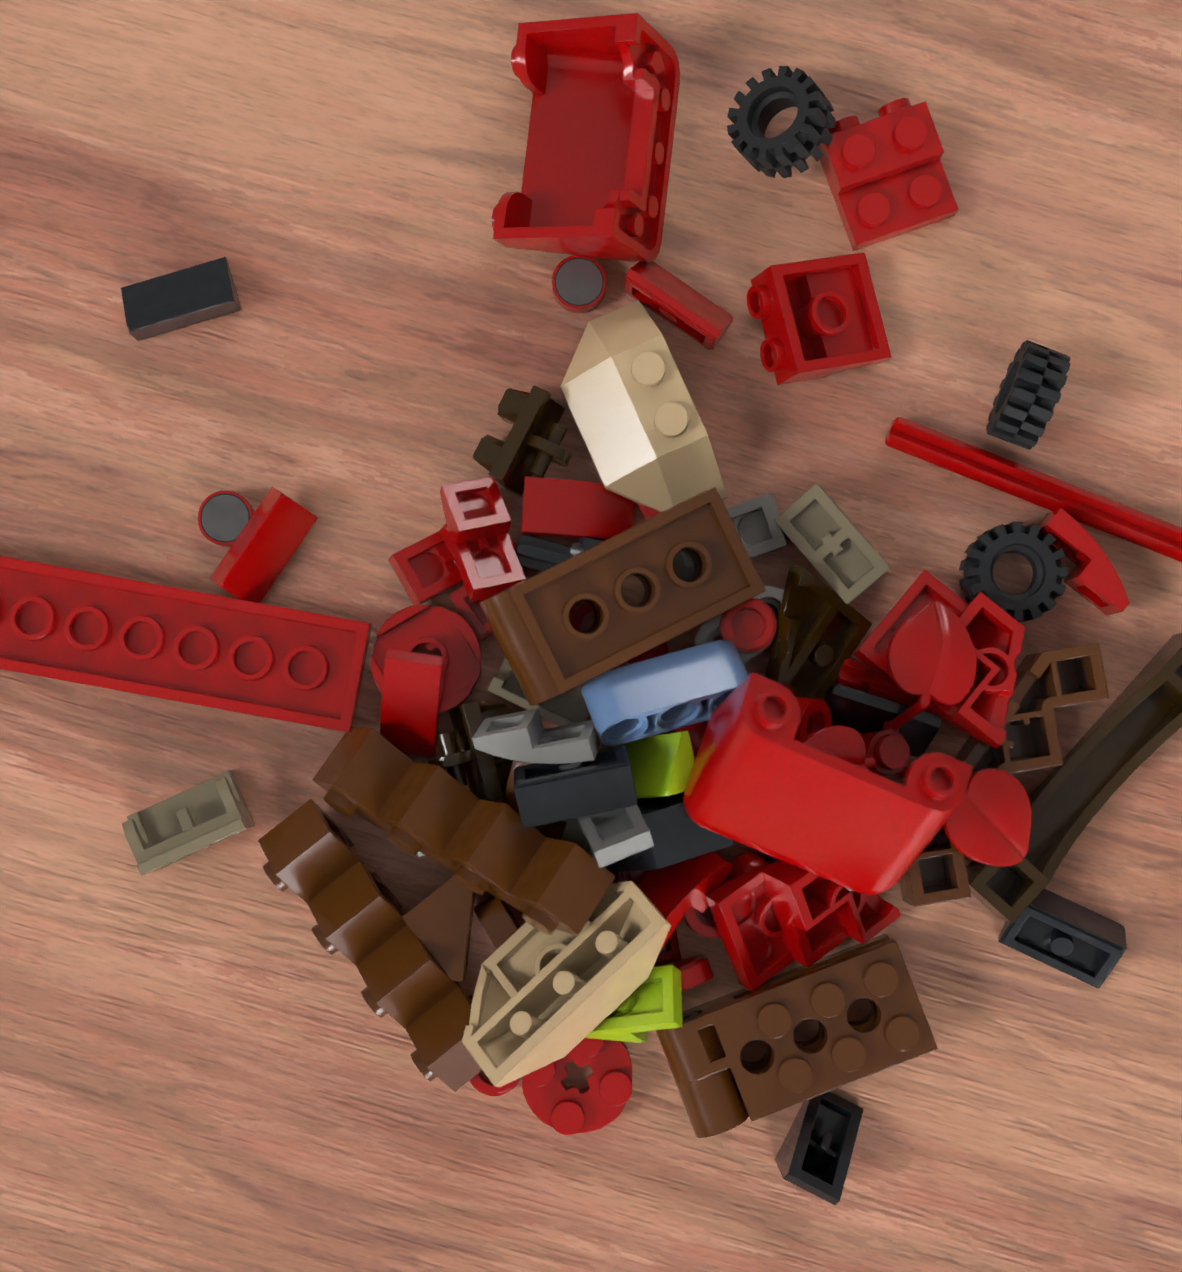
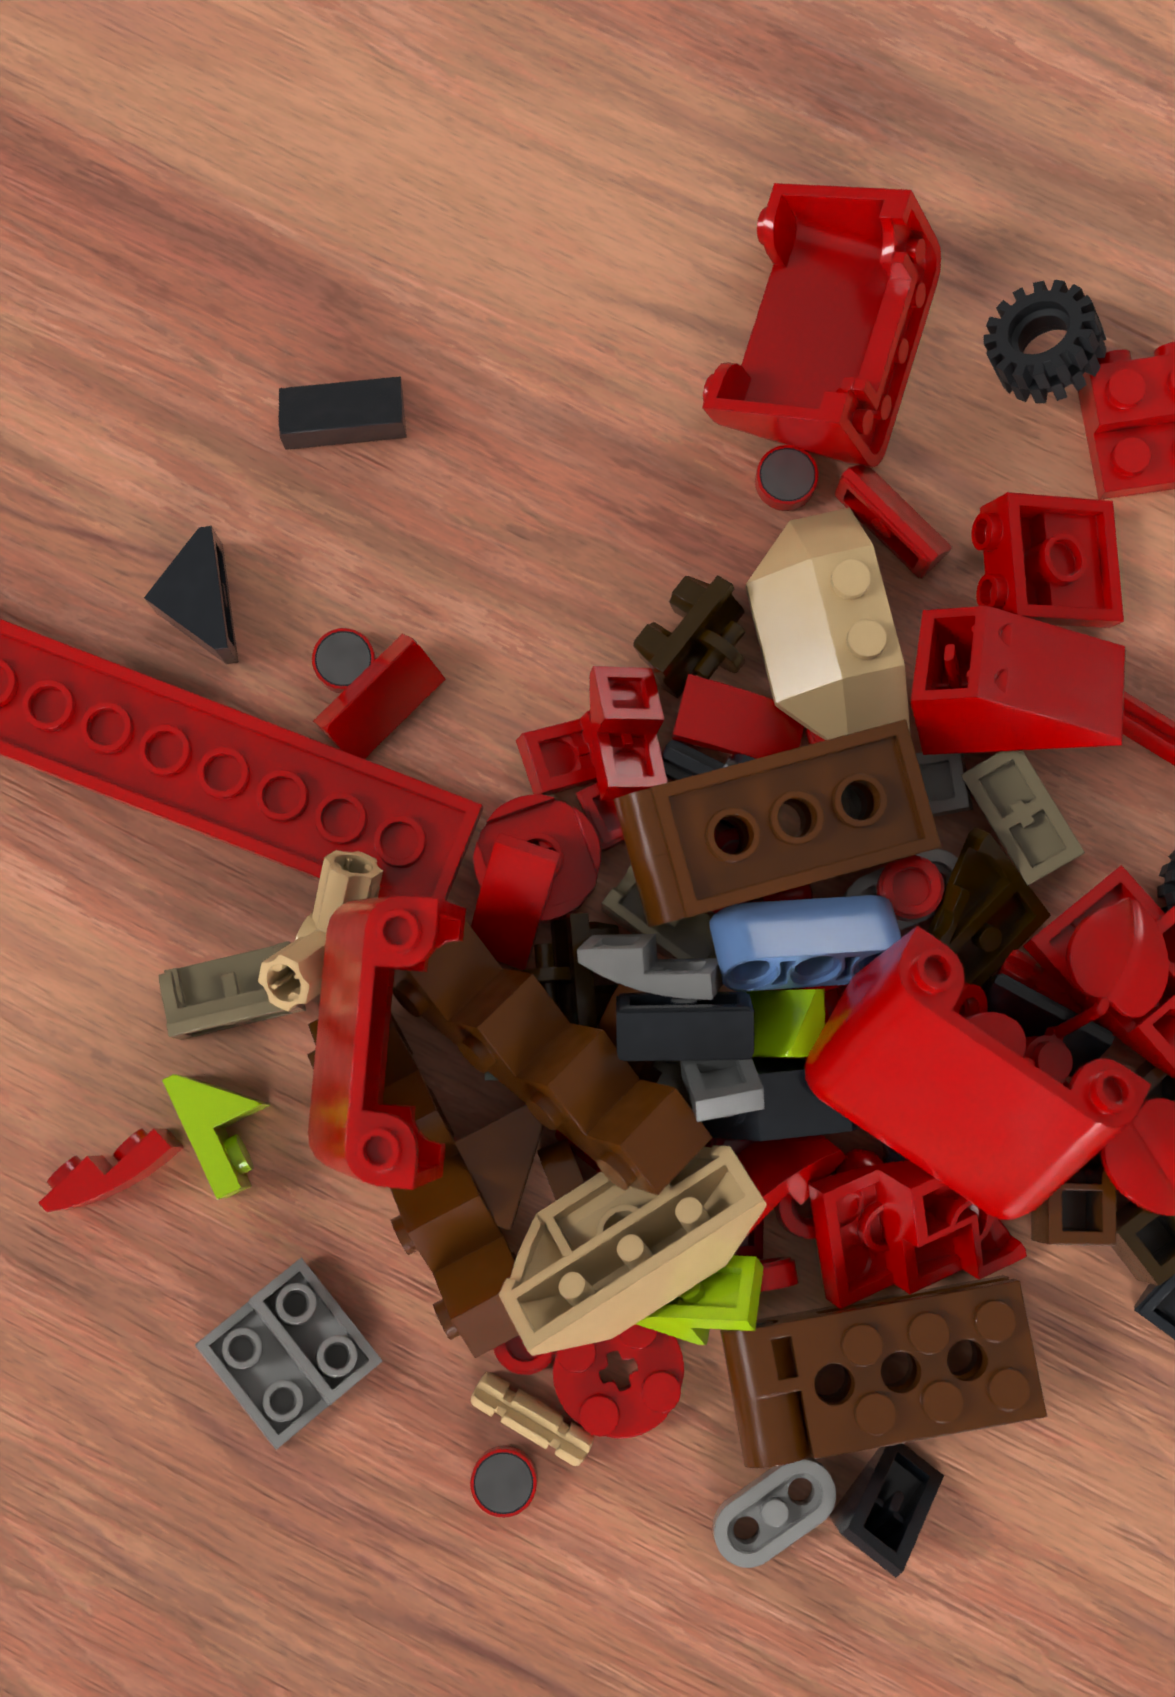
camera: 15 degrees right, 5 degrees down
none -> red slope [38,1128,184,1212]
none -> black slope [144,526,239,664]
none -> lime slope [162,1074,270,1200]
none -> light grey slope [195,1257,383,1450]
none -> tan piece [258,850,383,1011]
none -> red windscreen [308,895,466,1190]
none -> tan axle [470,1372,594,1466]
none -> flat silver tile [470,1445,537,1518]
none -> light grey plate [713,1457,836,1568]
none -> red slope [911,606,1126,755]

